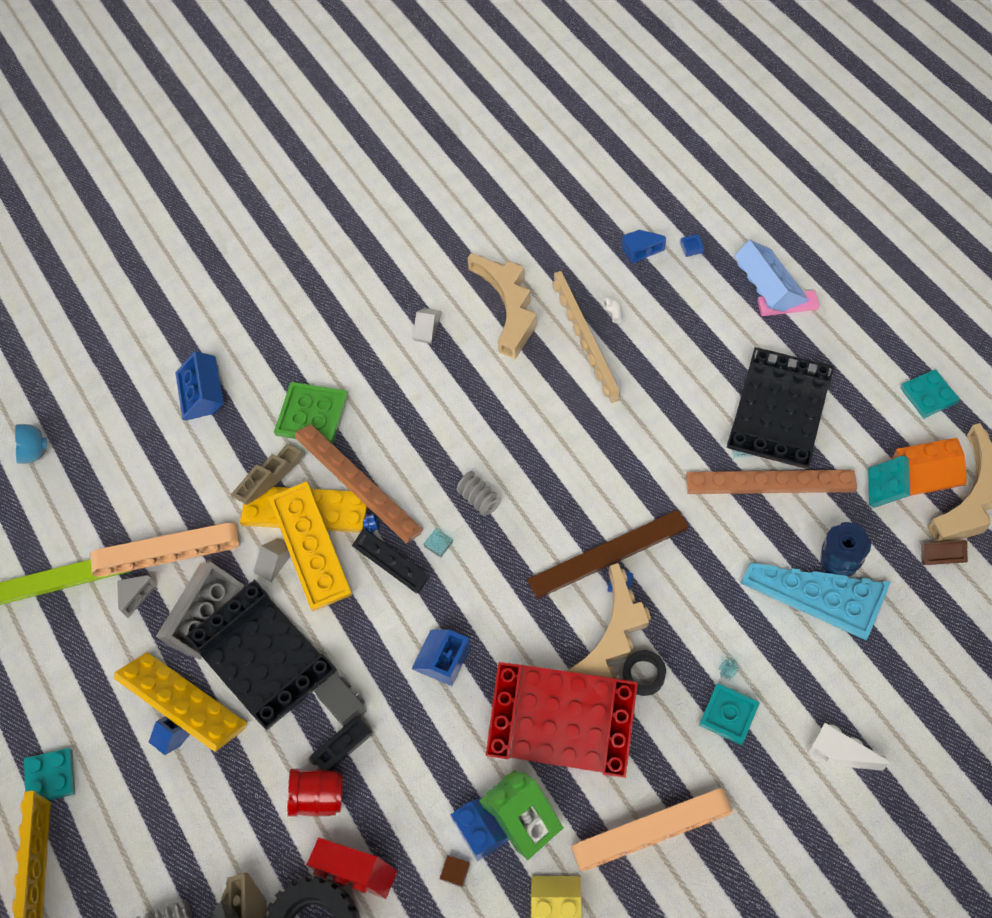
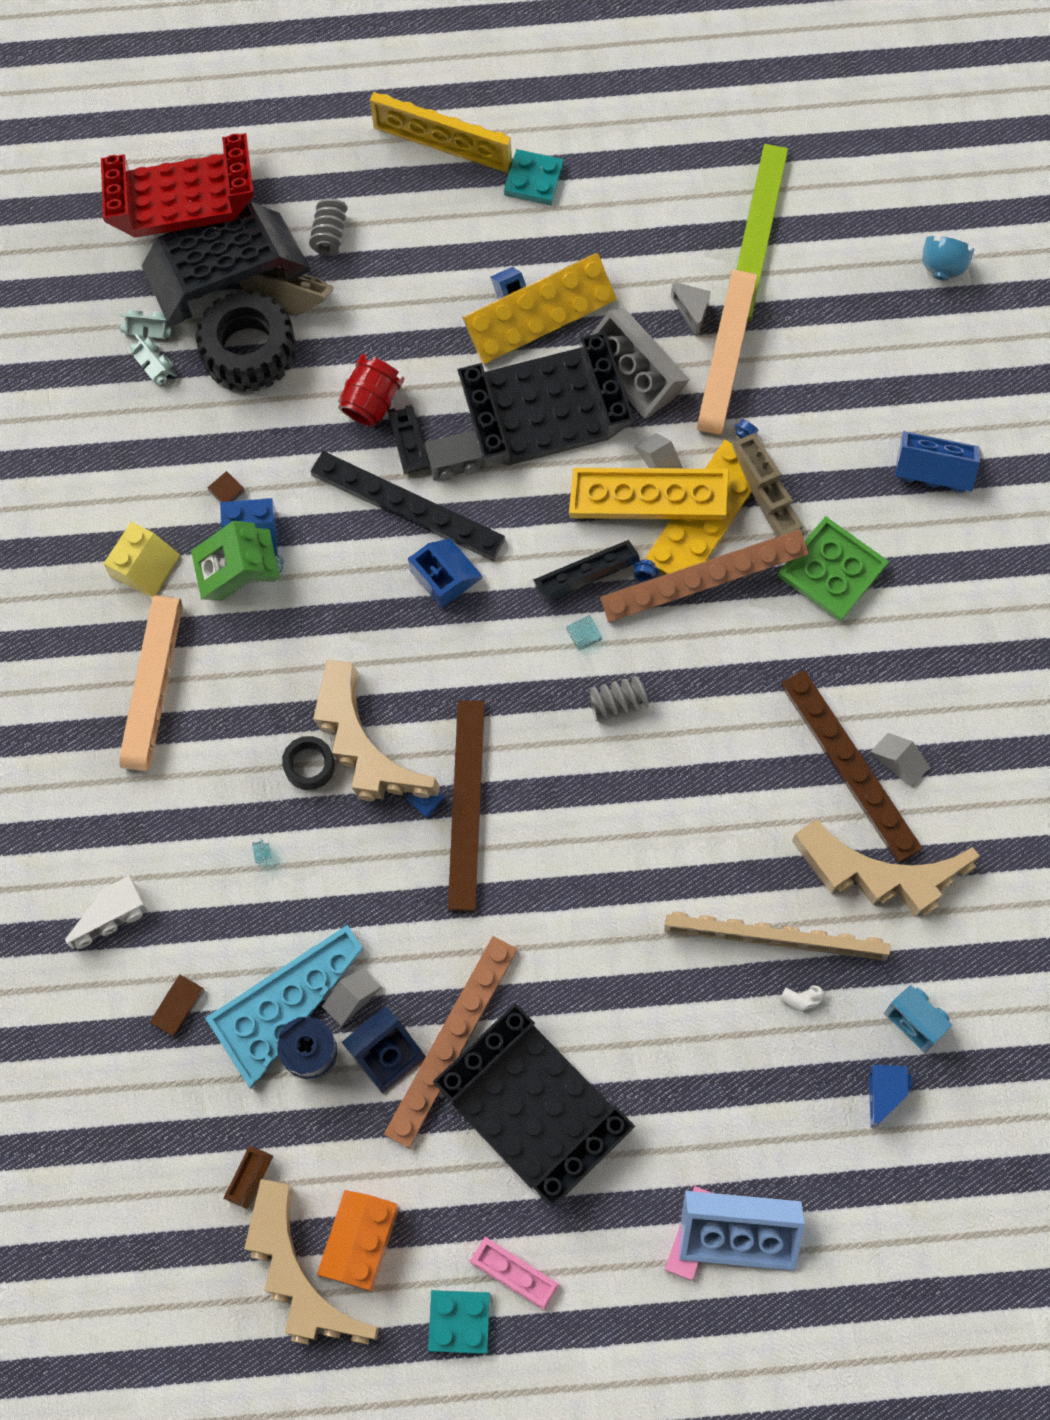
camera: 115 degrees right, 10 degrees up
red wedge [306,837,397,899] -> none
red slope [485,662,638,778] -> none
blue plate [680,234,704,257] -> none
teal plate [699,683,760,746] -> none
teal plate [868,455,910,508] -> none
none -> reddish brown tile [149,974,204,1038]
none -> black plate [310,451,505,561]
none -> light grey slope [322,967,382,1027]
none -> dark blue slope [341,1006,426,1094]
none -> bright pink tile [470,1237,559,1310]
none -> blue plate [734,419,759,439]
none -> reddish brown plate [781,670,923,864]
none -> dark azure slope [883,985,952,1054]

